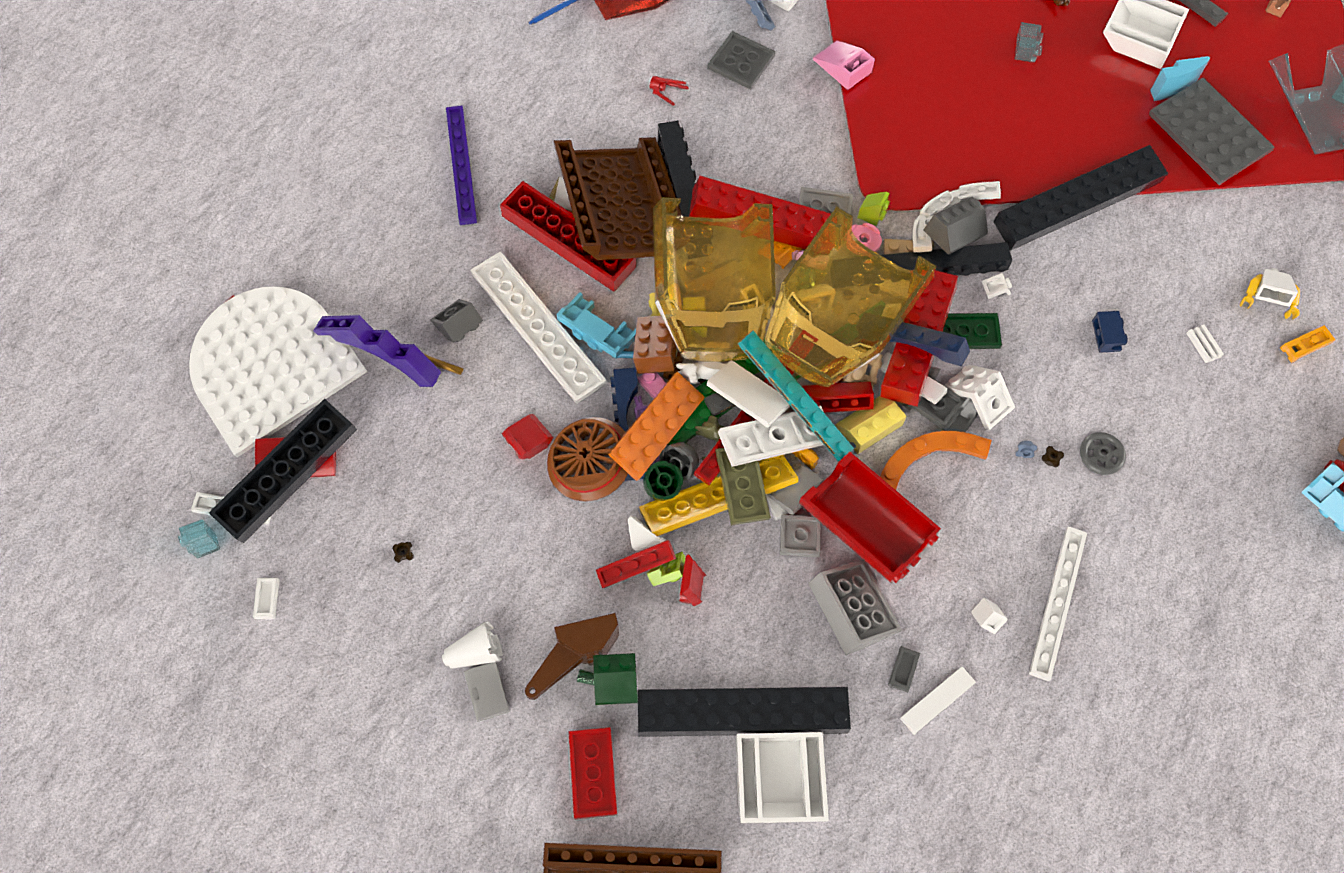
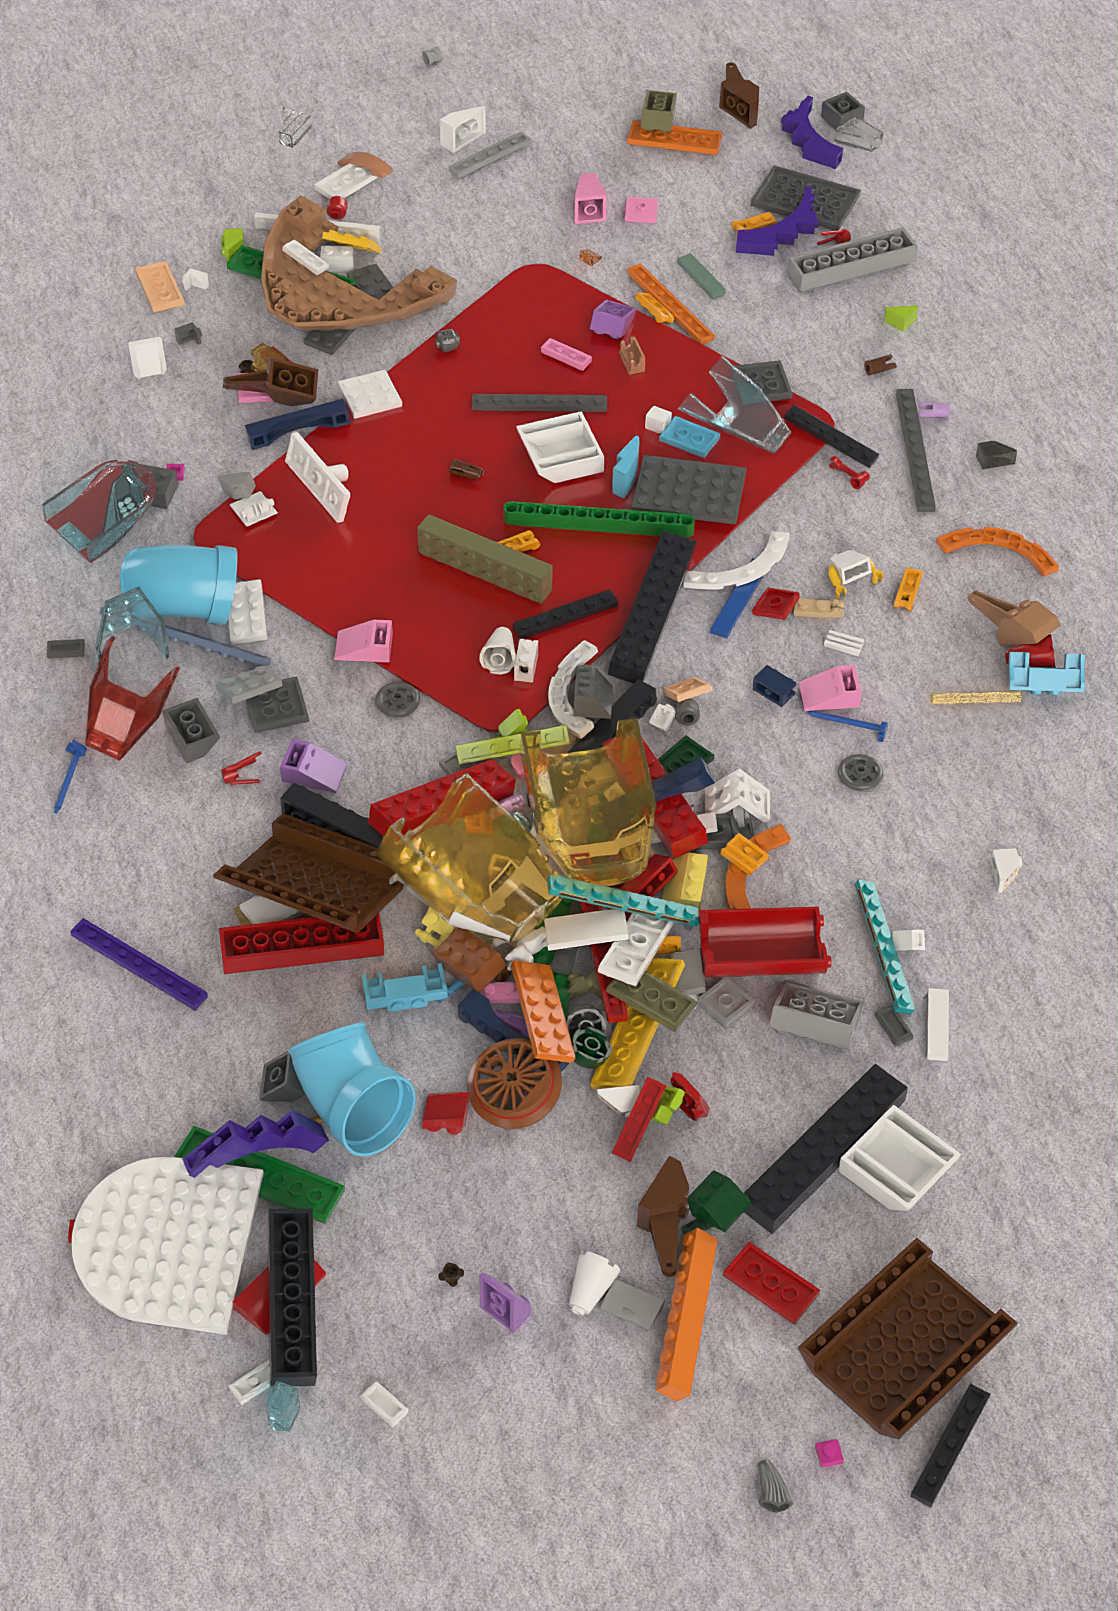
camera: 45 degrees left, 15 degrees down
white plate [470,252,607,404] -> none
clear light blue piece [1015,22,1043,62] -> none
sand blue plate [1015,441,1037,458] -> none
white plate [1029,526,1087,681] -> none
dark brown plate [1042,446,1064,468] -> none
none -> dark grey slope [163,698,220,763]
none -> green plate [174,1126,345,1224]
none -> light grey plate [216,665,283,704]
none -> medium lavender slope [280,739,348,793]
none -> medium azure cylinder [288,1022,416,1156]
none -> dark grey plate [375,682,420,717]
none -> olive brick [417,514,553,604]
none -> lime plate [455,725,570,765]
none -> medium lavender slope [479,1272,531,1333]
none -> white cone [480,627,516,675]
none -> light orange plate [497,531,540,553]
none -> green beam [503,501,695,538]
none -> black plate [513,590,618,639]
none -> white brick [514,639,538,683]
none -> white panel [645,406,672,434]
none -> orange brick [655,1228,718,1402]
none -> medium azure tile [659,416,720,458]
none -> light nougat tile [663,677,712,702]
none -> dark grey head [675,698,700,726]
none -> white plate [684,531,789,590]
none -> blue tile [710,558,764,639]
none -> light orange plate [720,833,769,876]
none -> red tile [752,587,800,620]
none -> tan hinge [793,598,845,619]
none -> bright pink slope [798,665,861,711]
none -> blue piece [808,711,888,742]
none -> teal plate [854,879,915,1015]
none -> clear yellow axle [931,691,1023,704]
none -> white slope [991,848,1022,893]

